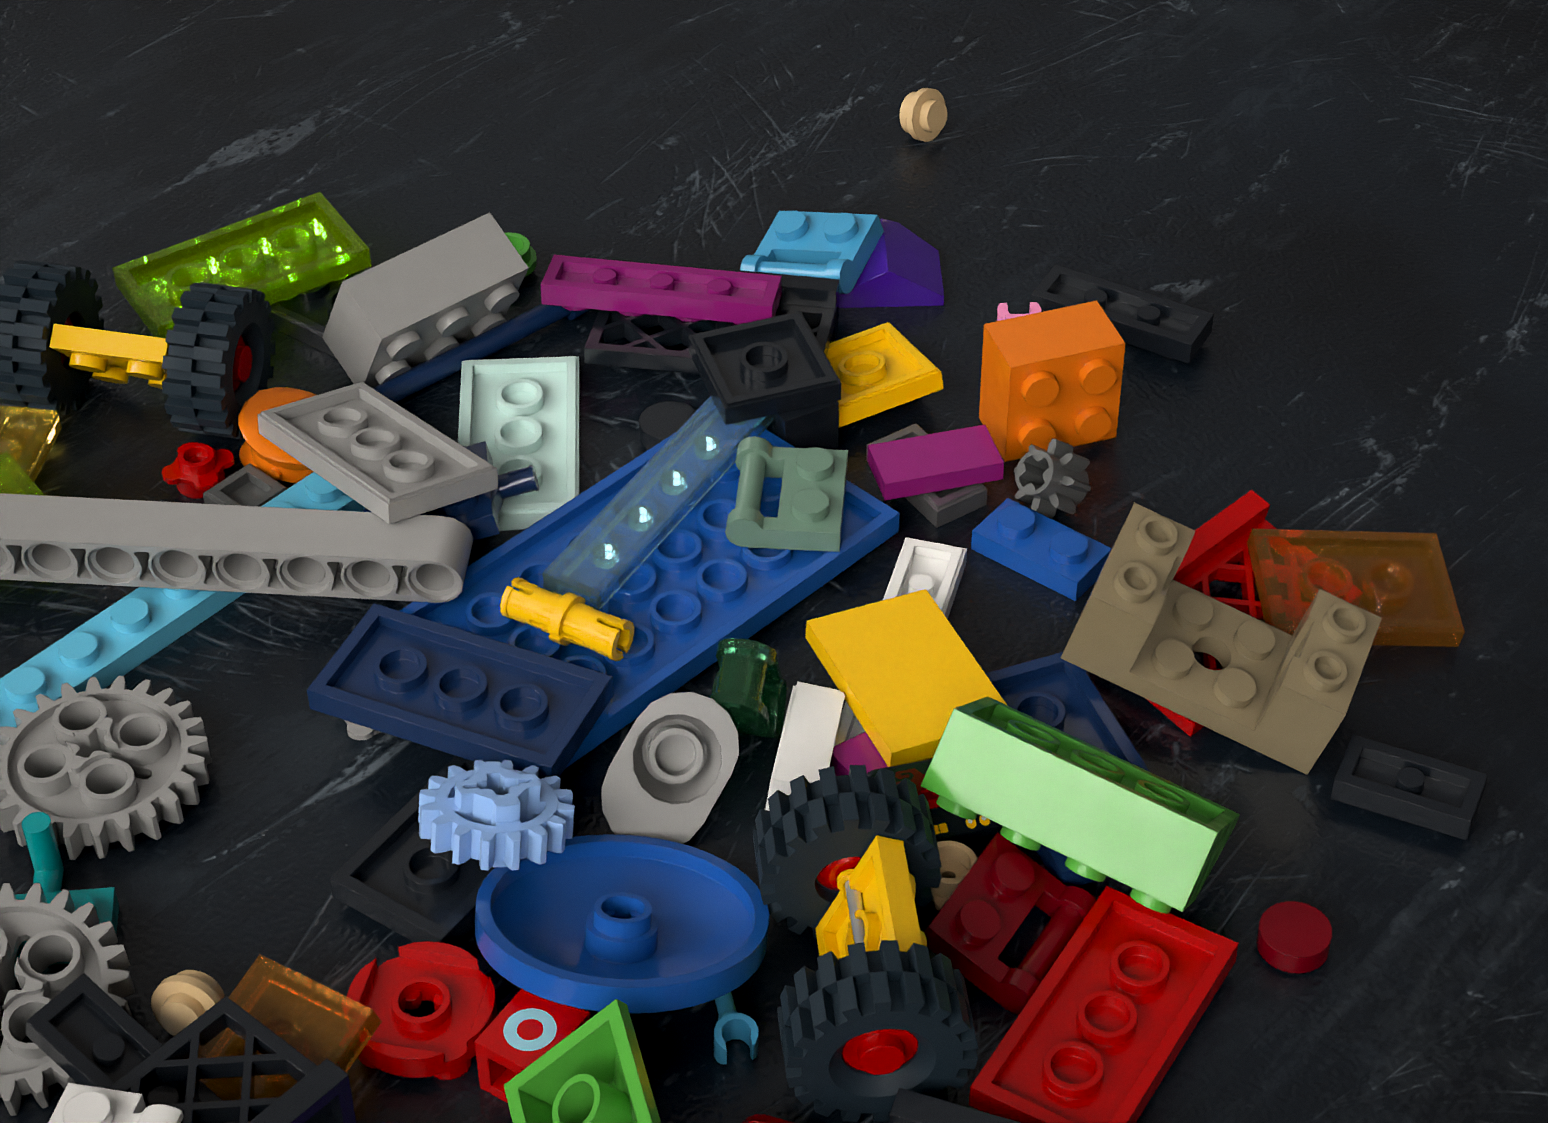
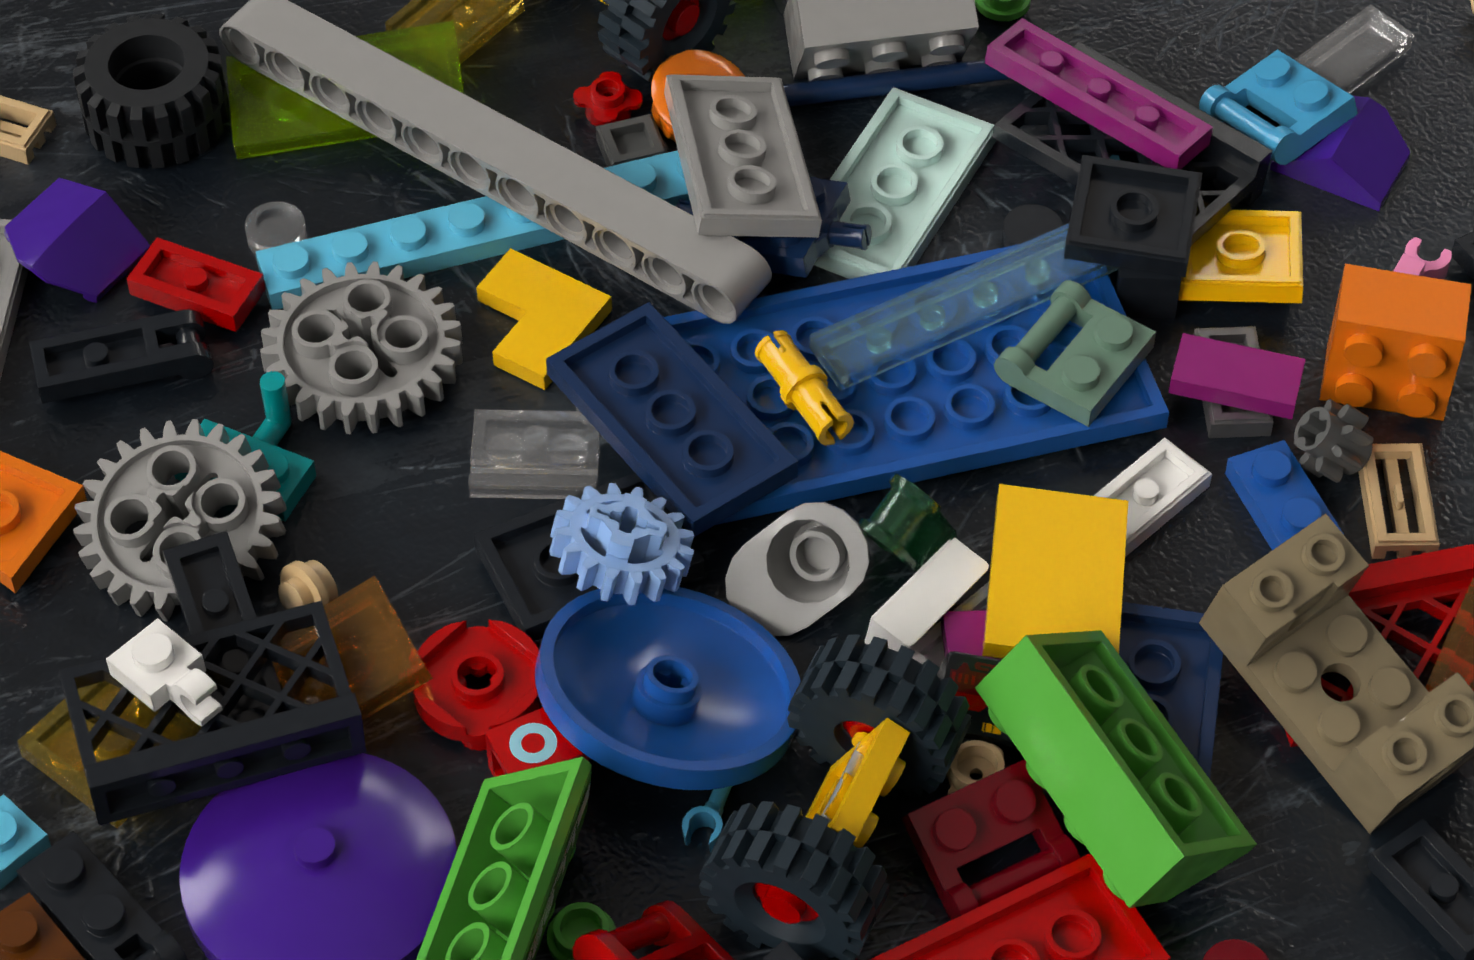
camera: 30 degrees right, 10 degrees up
none -> clear plate [468,409,601,499]
none -> yellow tile [476,248,612,390]
none -> clear tile [1295,4,1414,93]
none -> tan tile [1358,443,1440,559]

